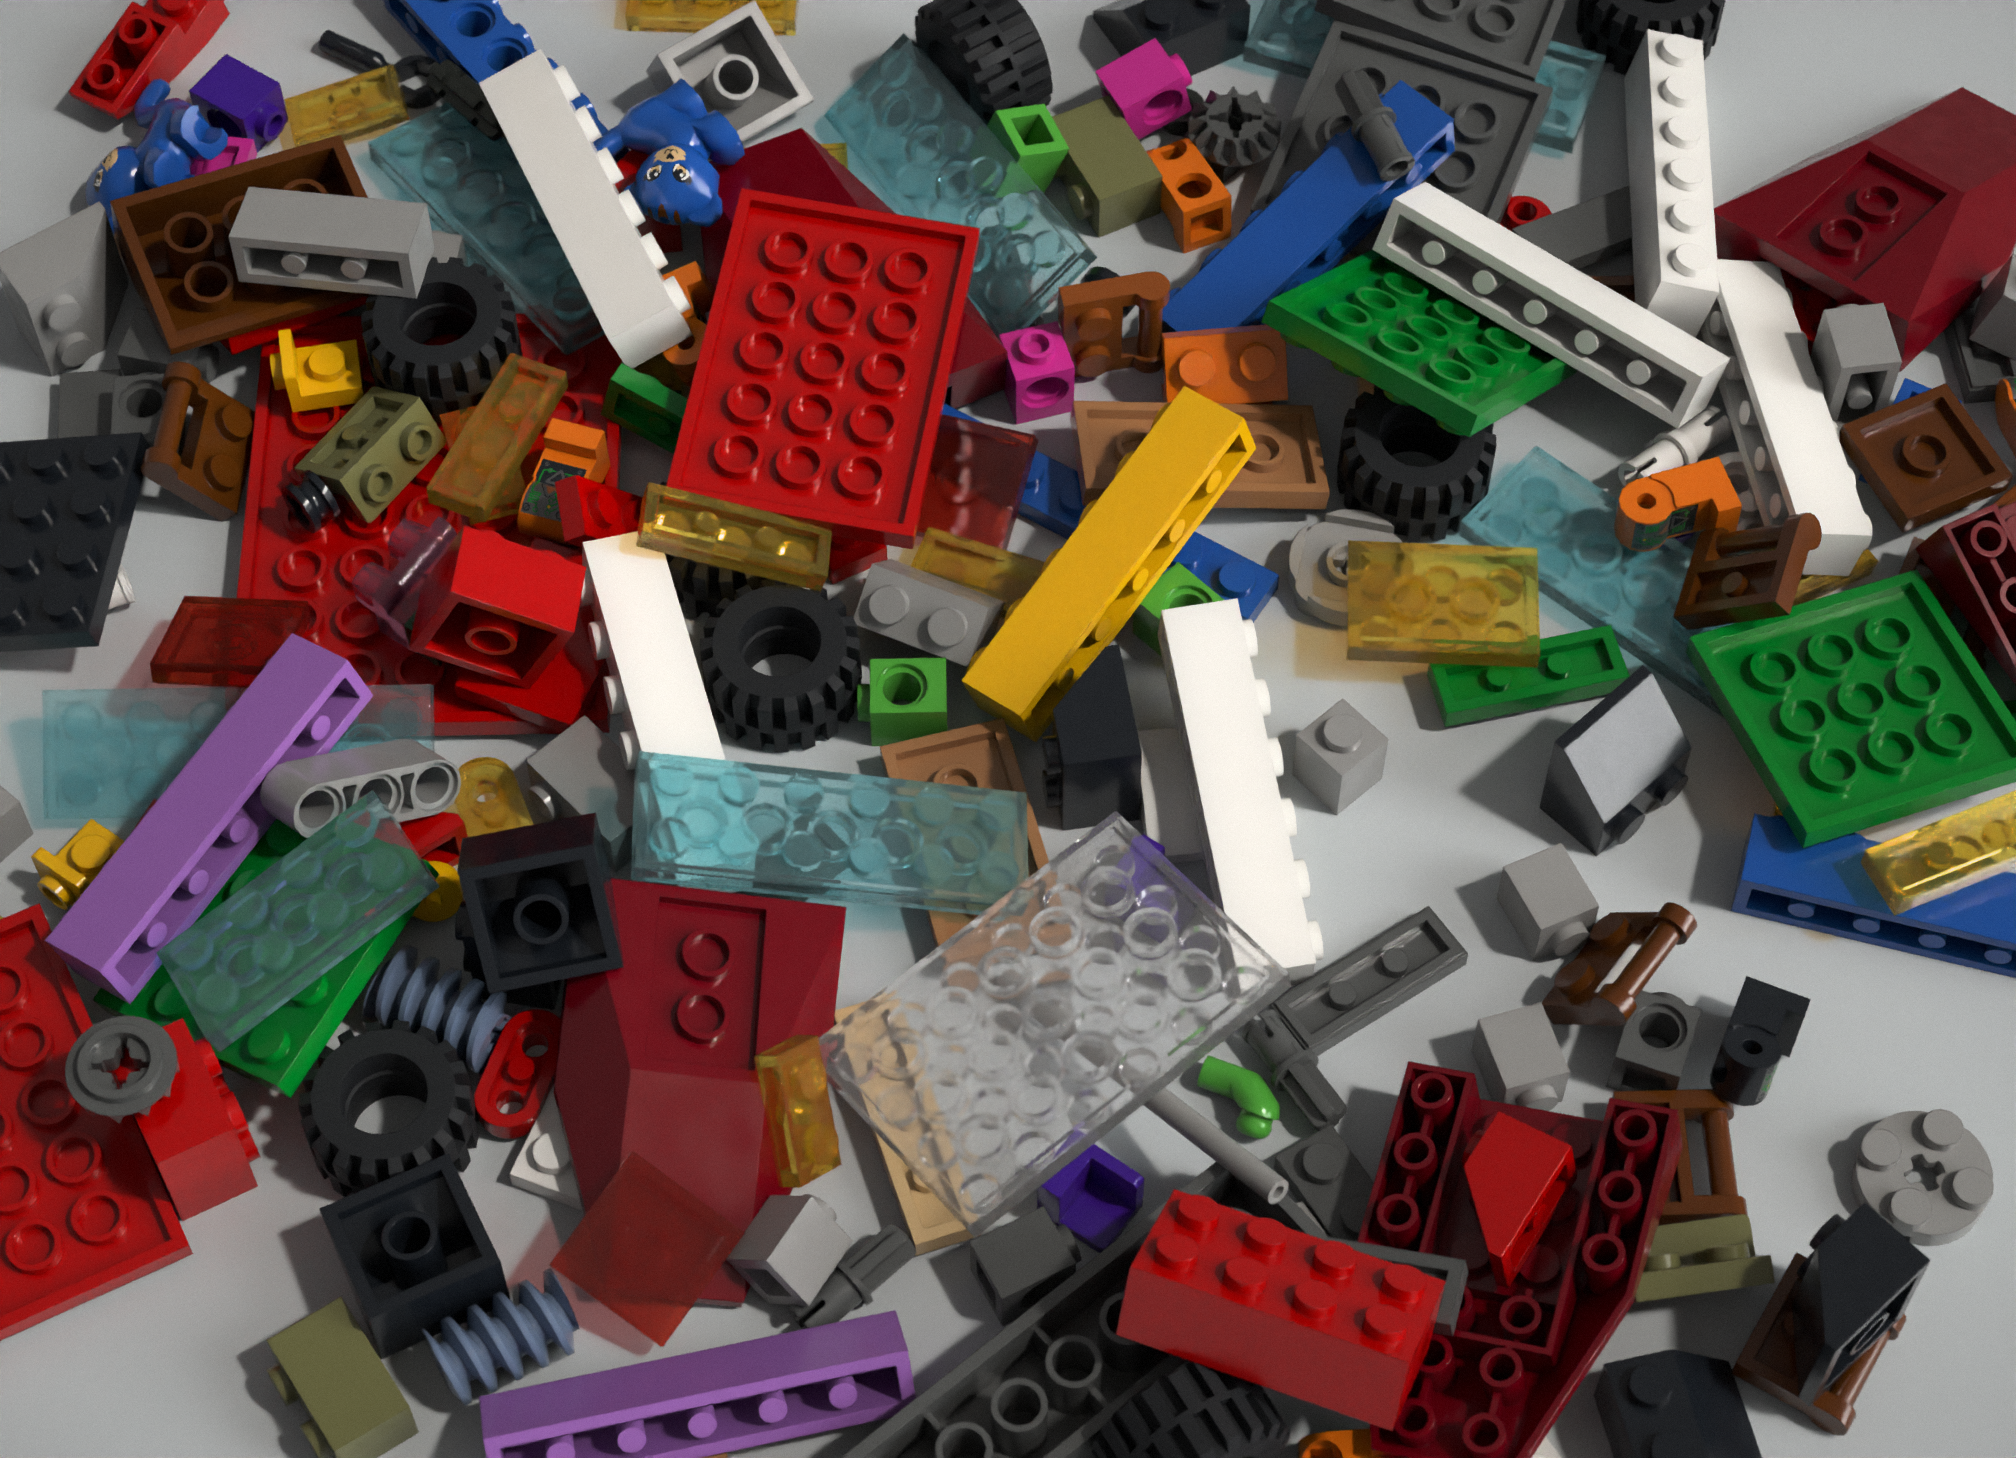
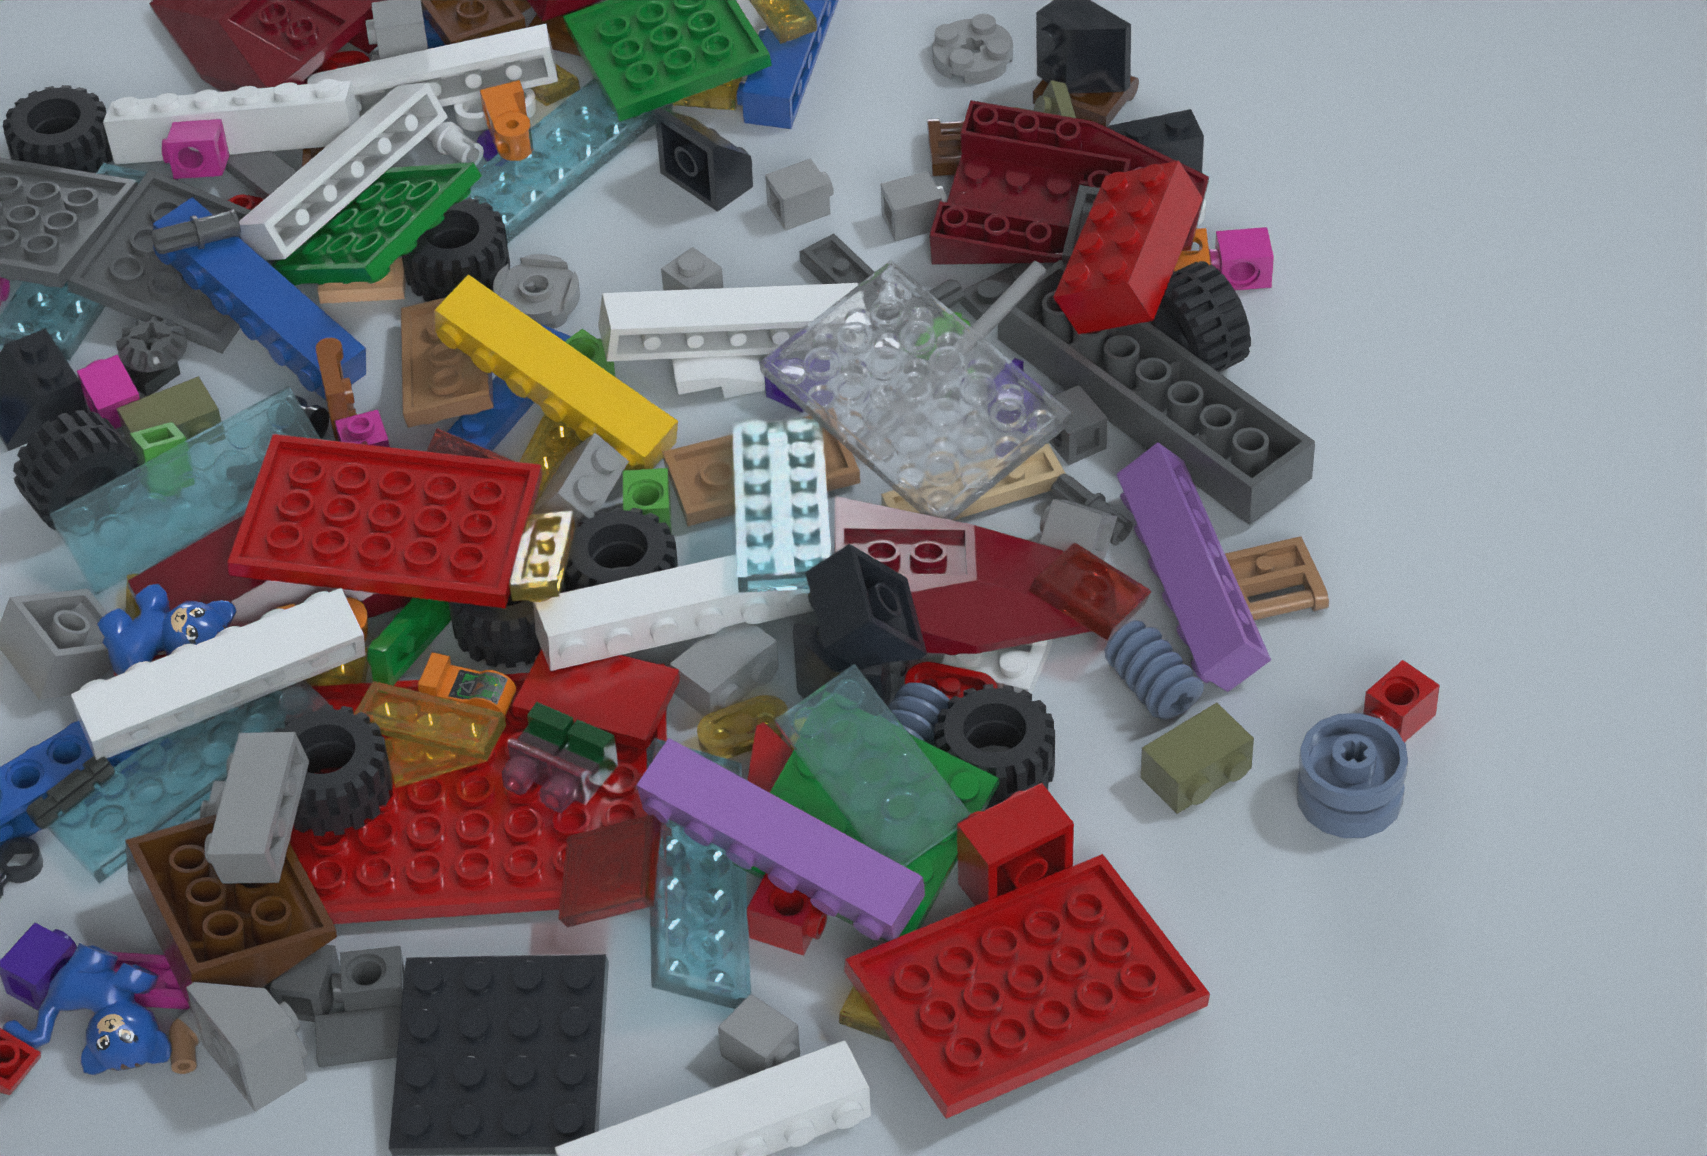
camera: 90 degrees left, 10 degrees down
yellow bracket [31,819,124,910] -> none
dark grey gear [65,1016,180,1124] -> none
reddish brown plate [141,361,255,522] -> none
light grey beam [260,739,461,839] -> none
yellow bracket [270,329,365,413] -> none
black bush [281,470,340,533] -> none
clear yellow plate [284,64,410,147] -> none
olive bracket [294,386,446,523] -> none
black slope [319,1153,511,1359] -> none
red brick [408,525,586,689] -> none
red plate [555,475,649,547] -> none
clear yellow plate [755,1035,842,1188] -> none
black slope [1042,644,1142,831] -> none
orange leg [1146,138,1232,254] -> none
orange bracket [1161,325,1288,404] -> none
clear yellow plate [1346,540,1540,668] -> none
green plate [1427,625,1630,727] -> none
red slope [1462,1111,1578,1288] -> none
reddish brown plate [1541,902,1697,1026] -> none
dark grey brick [1606,990,1702,1091] -> none
reddish brown plate [1673,513,1822,630] -> none
black leg [1710,976,1811,1106] -> none
none -> dark pink brick [162,119,230,179]

